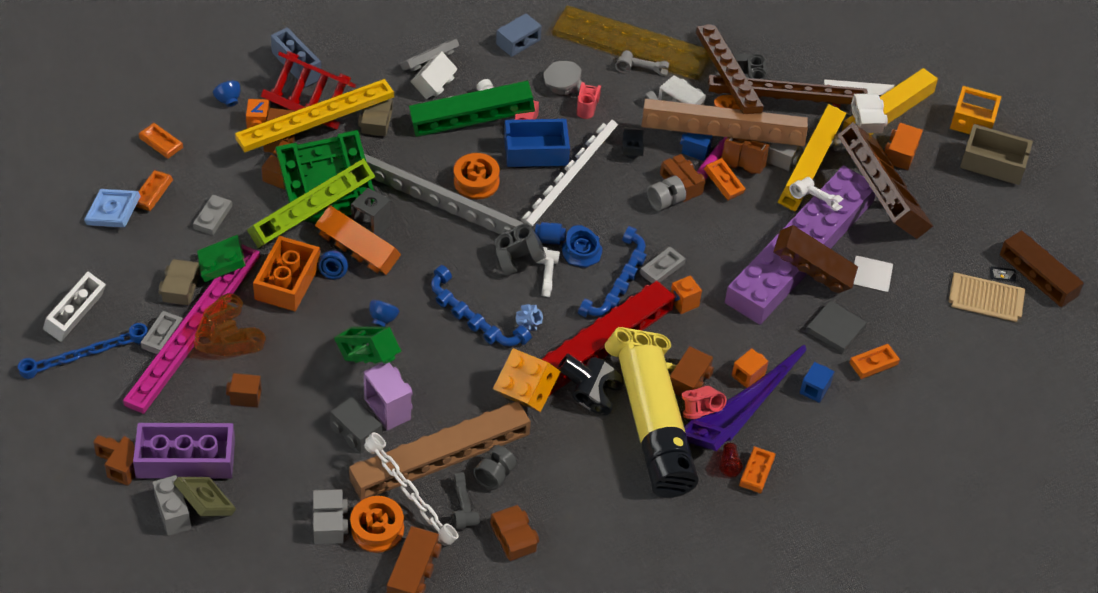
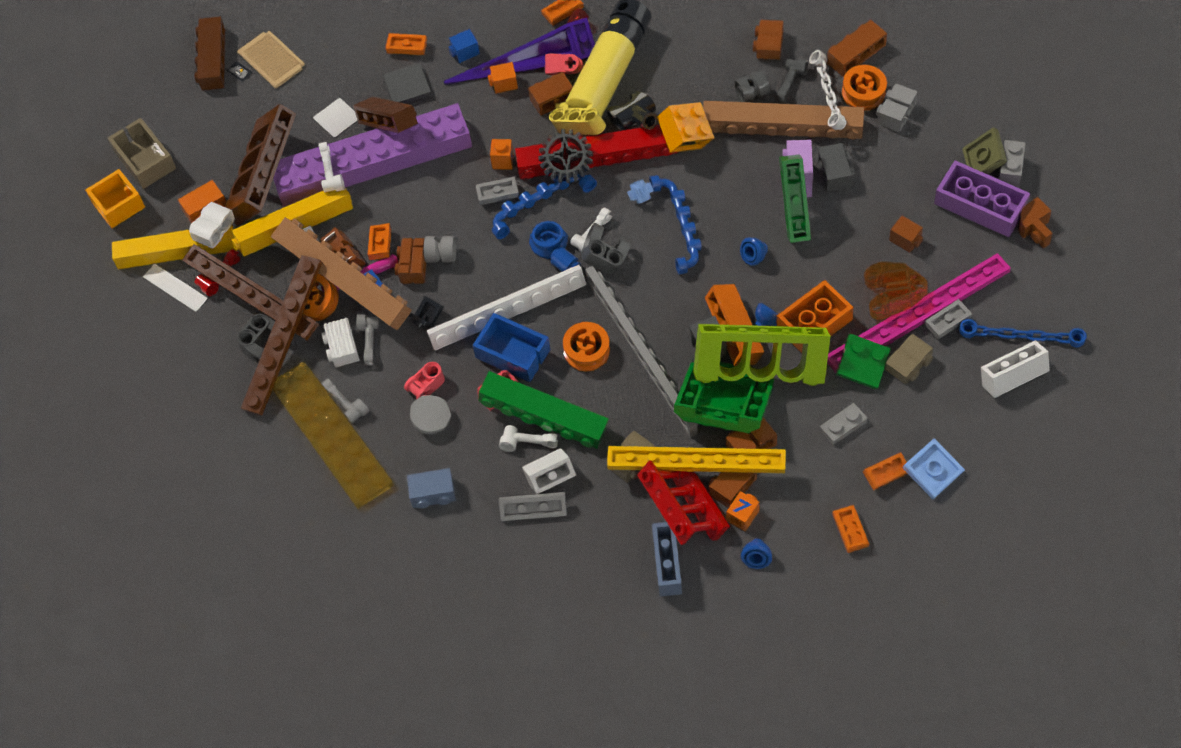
camera: 135 degrees left, 10 degrees up
none -> dark grey gear [538,129,593,183]

